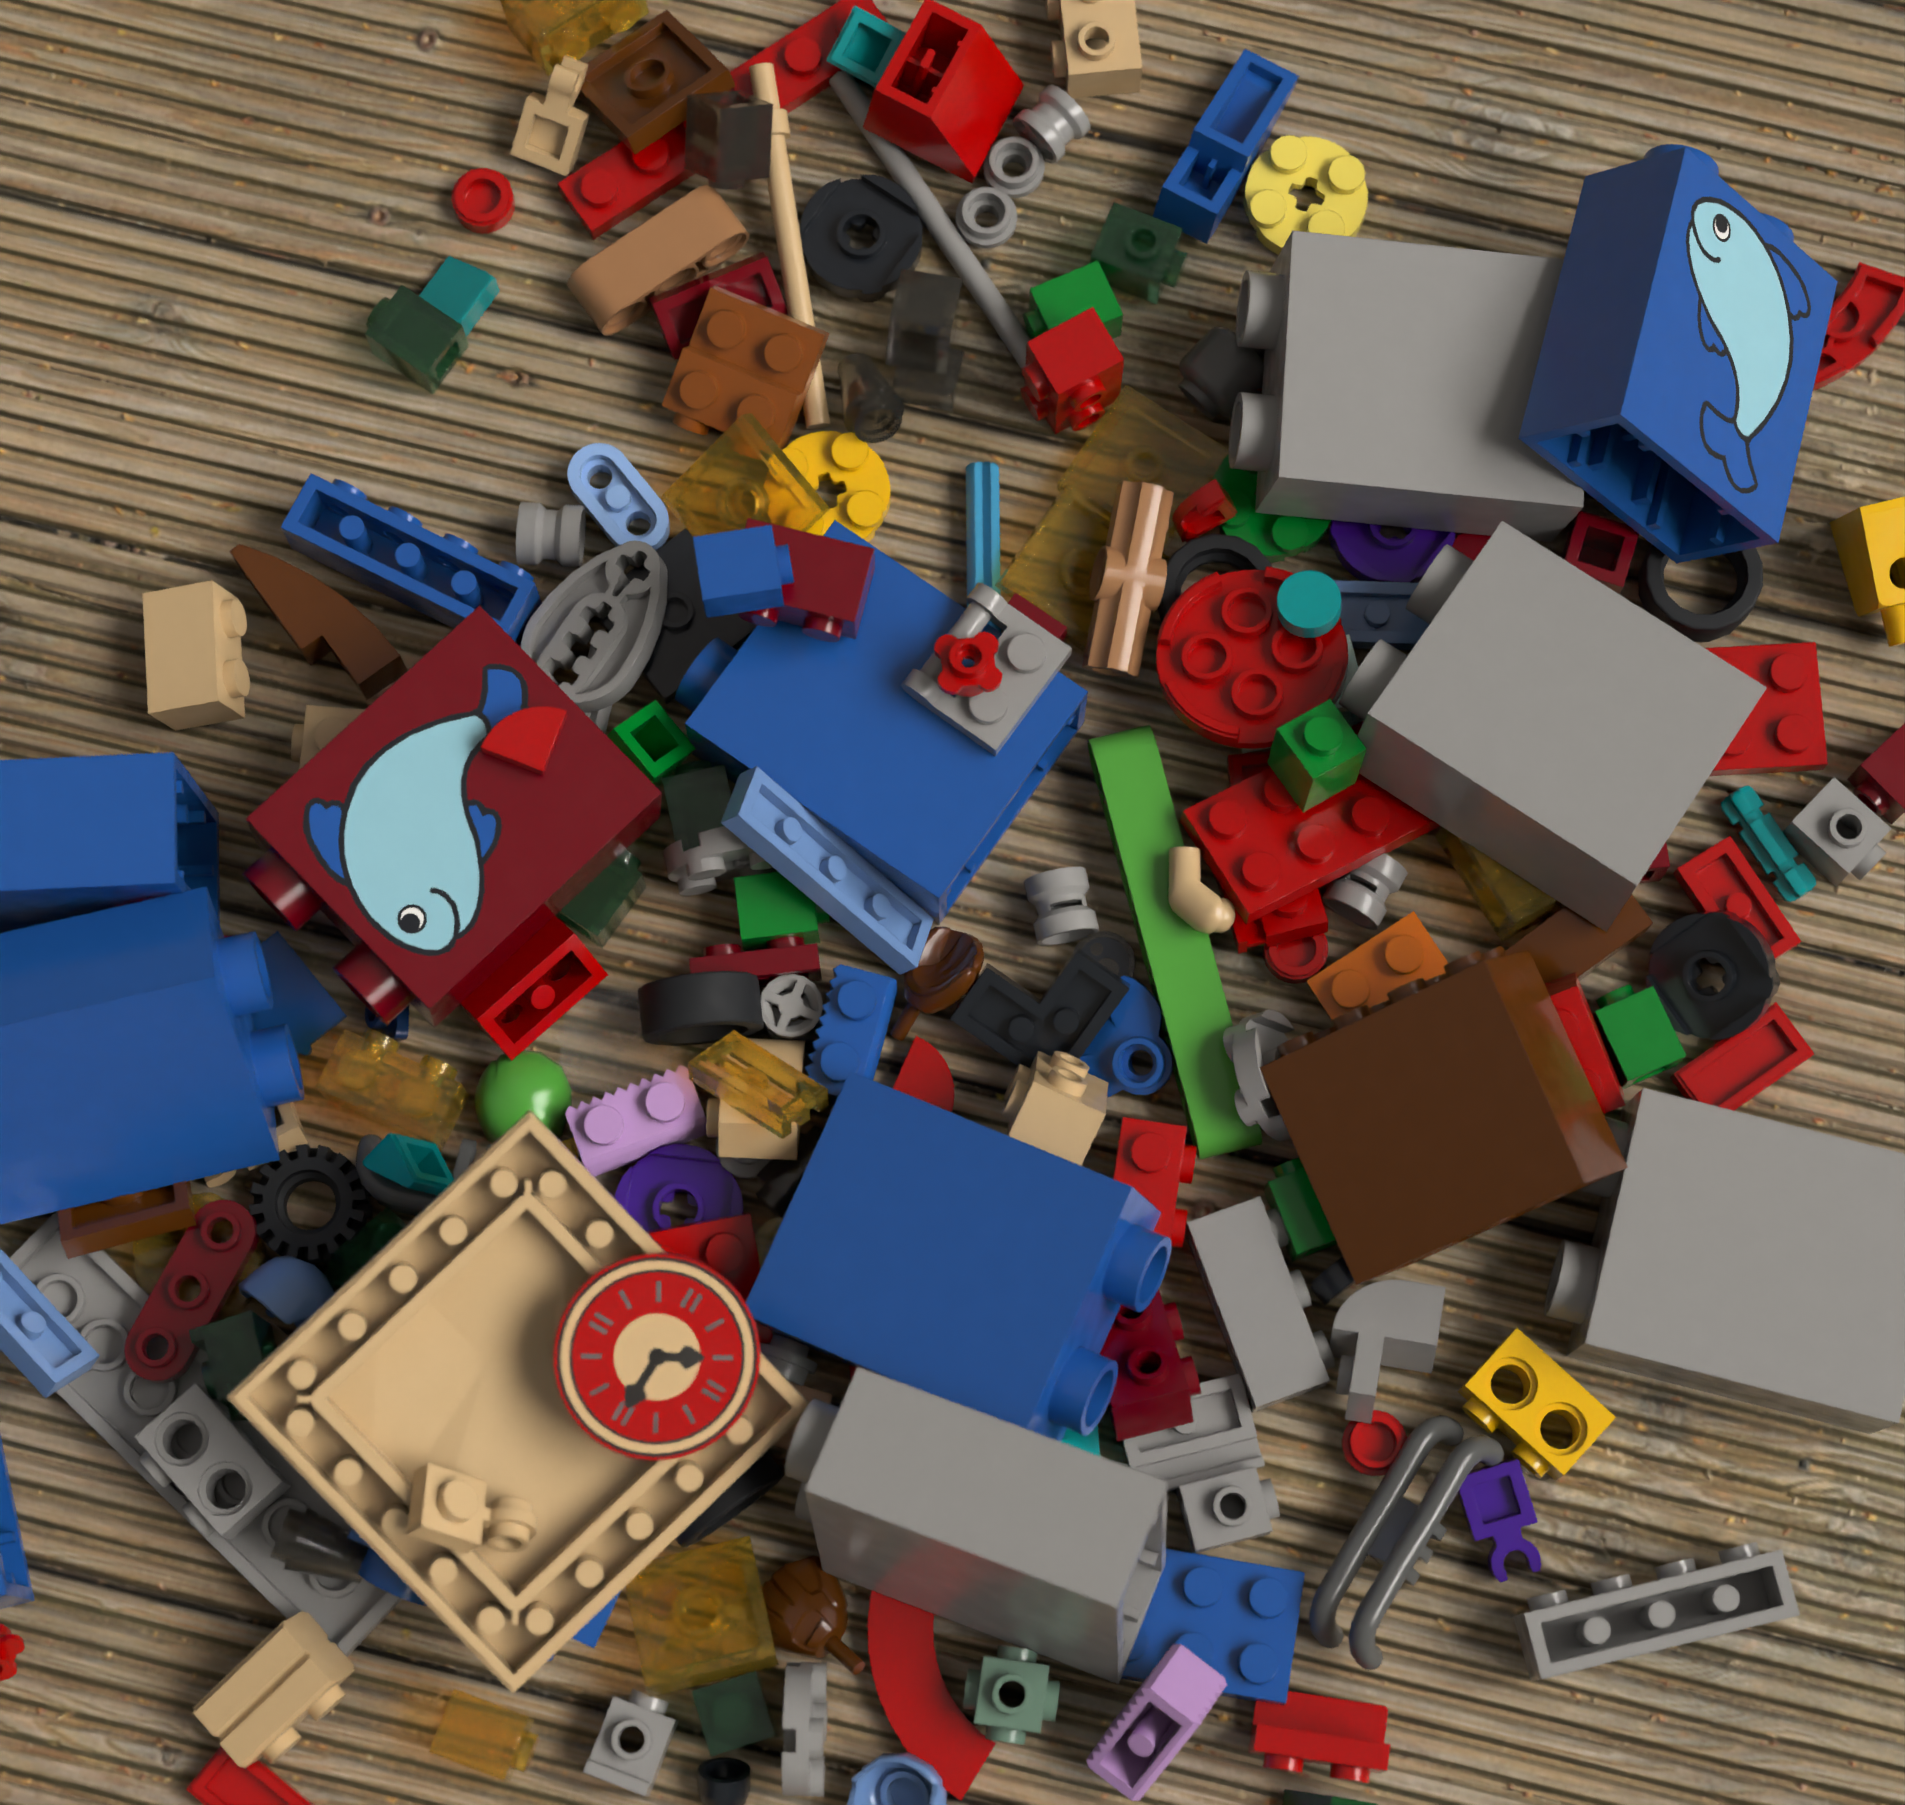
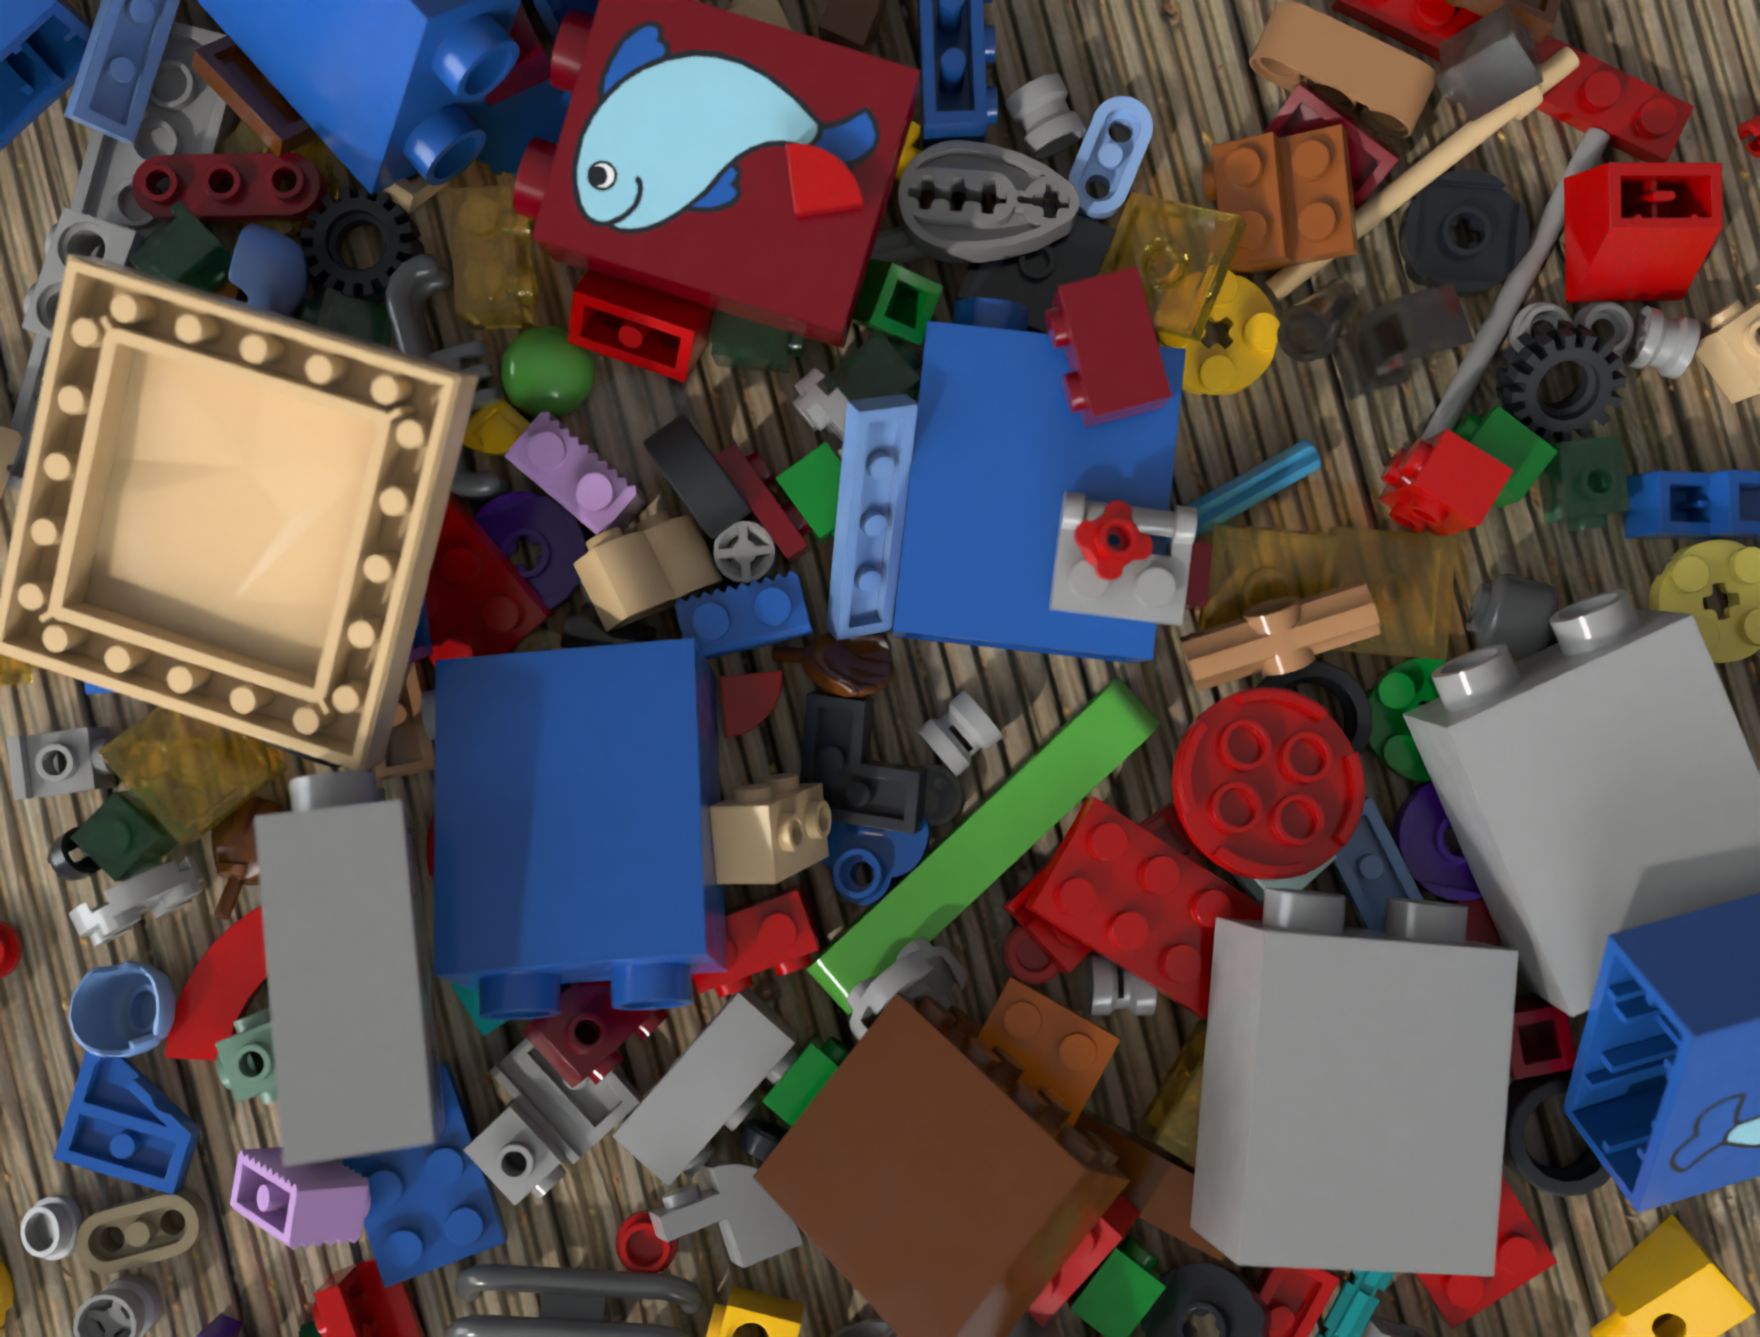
camera: 65 degrees right, 10 degrees up
teal slope [362,1132,454,1195] -> none
tan plate [407,1463,538,1554] -> none
tile [553,1252,760,1460] -> none
clear yellow tile [688,1030,828,1139] -> none
blue brick [693,525,794,618] -> none
teal slope [826,5,906,88] -> none
tan arm [1168,846,1236,934] -> none
red tile [1172,478,1238,542] -> none
green brick [1267,699,1367,812] -> none
teal tile [1277,570,1341,638] -> none
none -> black tyre [1496,320,1626,444]

